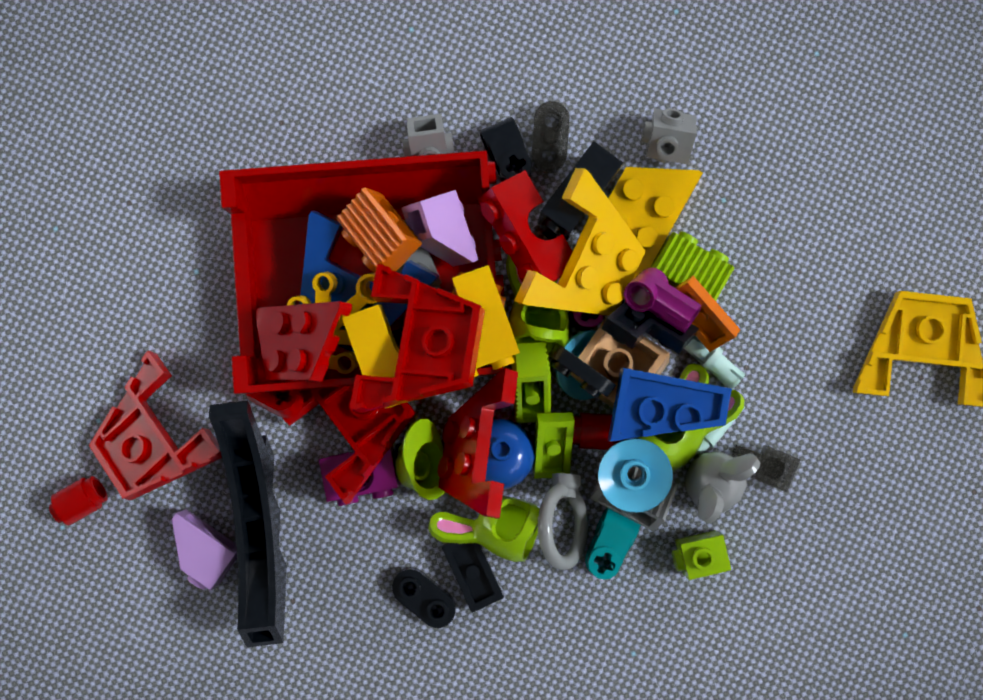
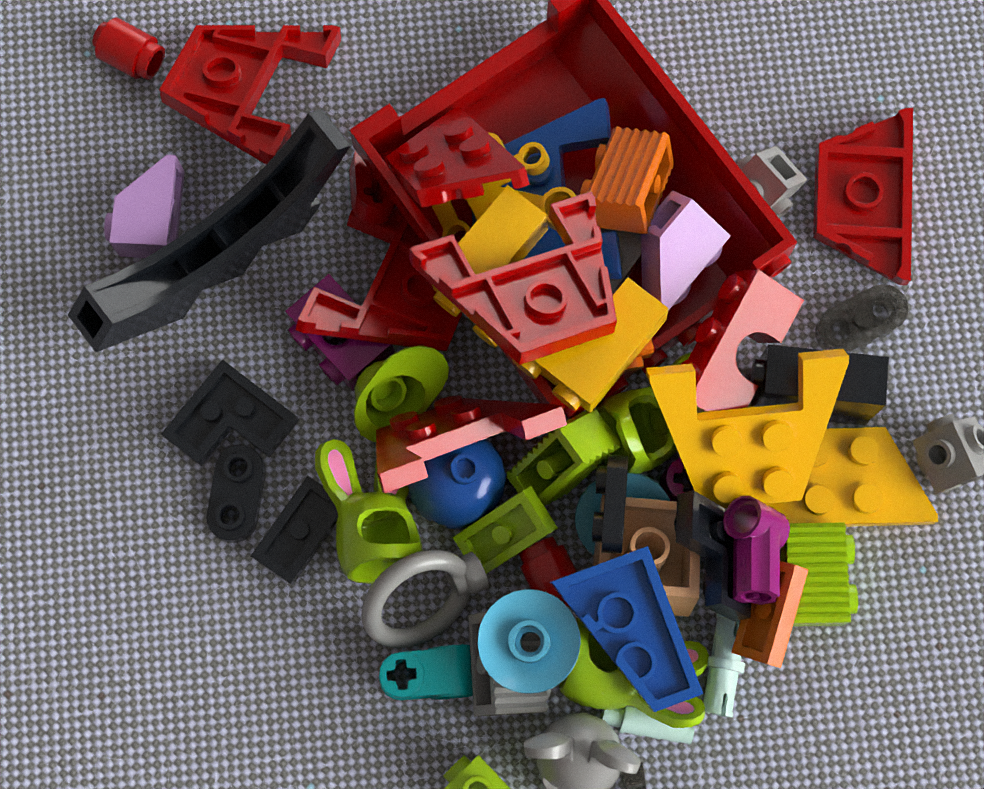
camera: 60 degrees right, 10 degrees down
black piece [479,117,532,182] -> none
none -> black plate [161,359,299,466]
none -> red wing [813,108,913,285]

